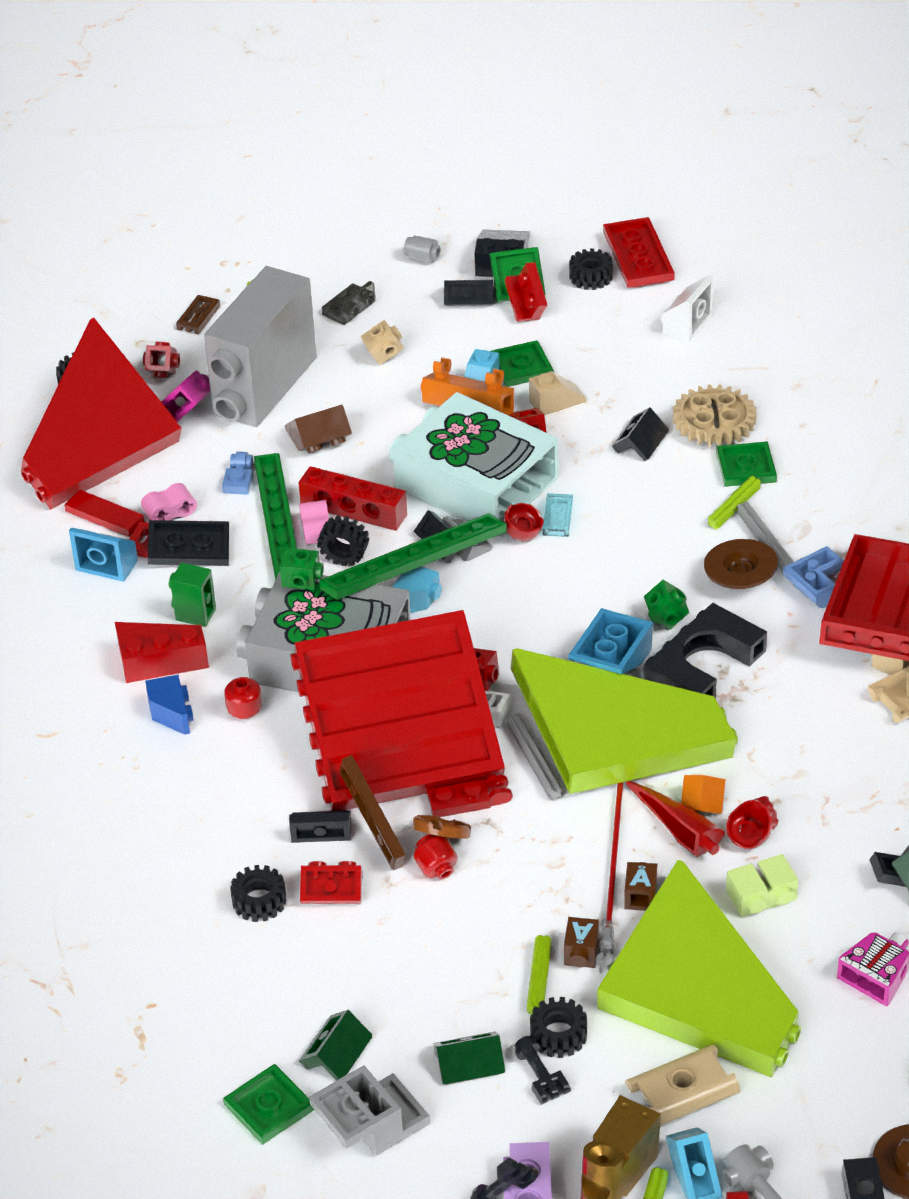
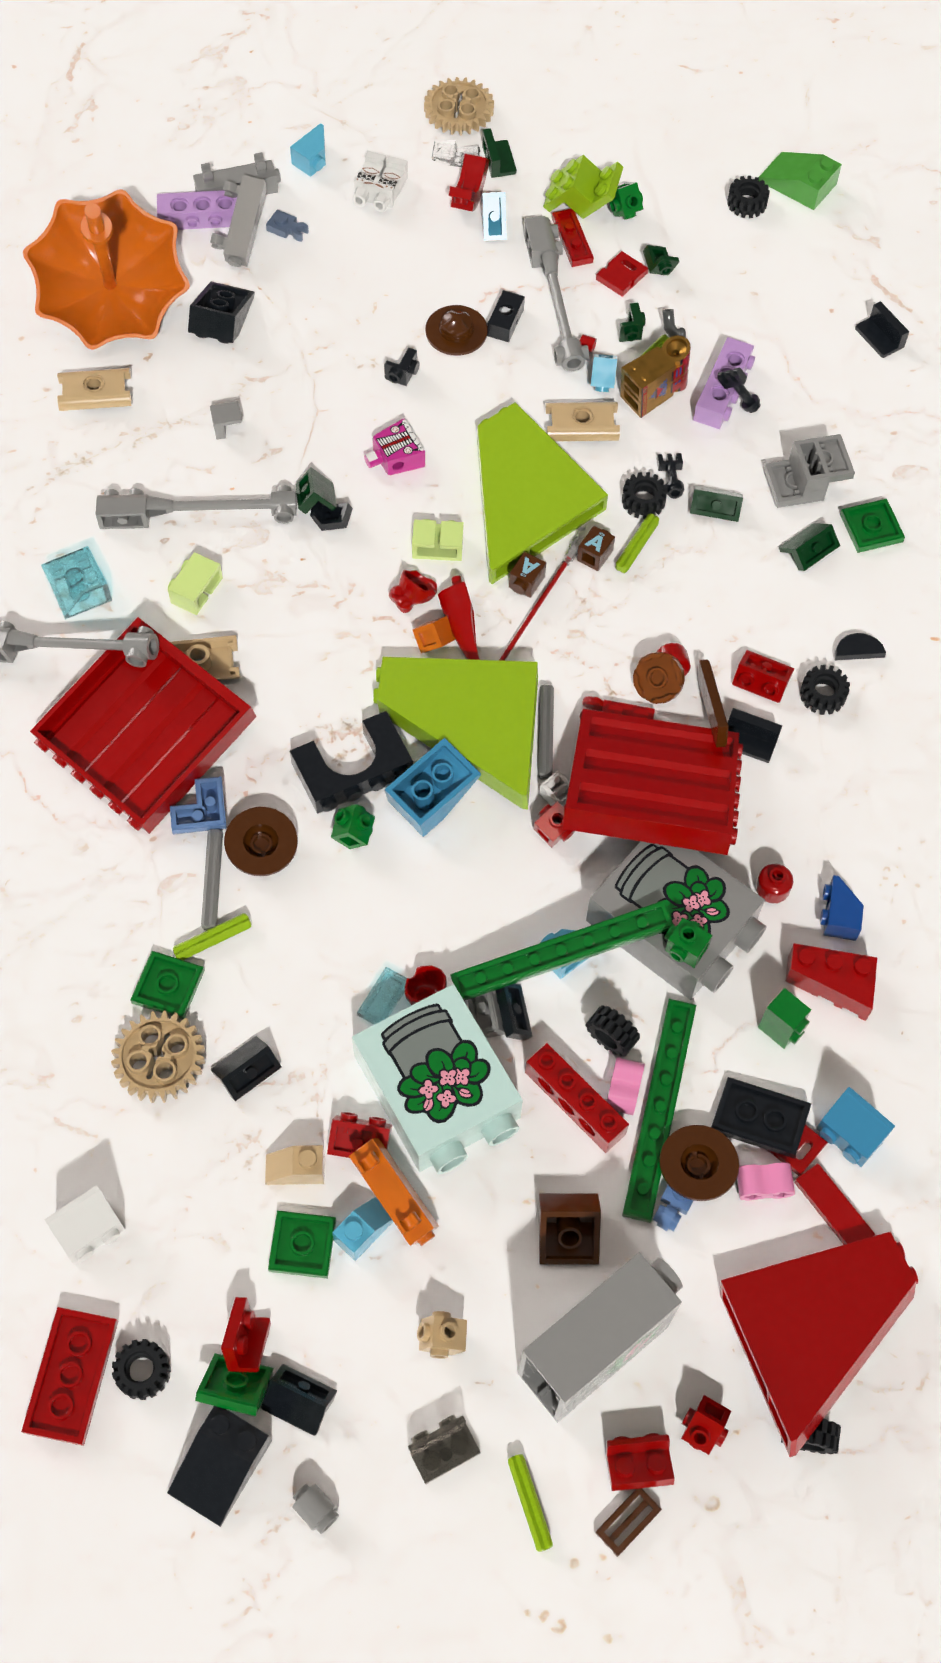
camera: 160 degrees left, 20 degrees up
dark pink torso [162,370,210,422] -> none
none -> red bracket [606,1433,675,1491]
none -> reddish brown hat [659,1125,739,1201]
none -> black tile [834,633,886,661]

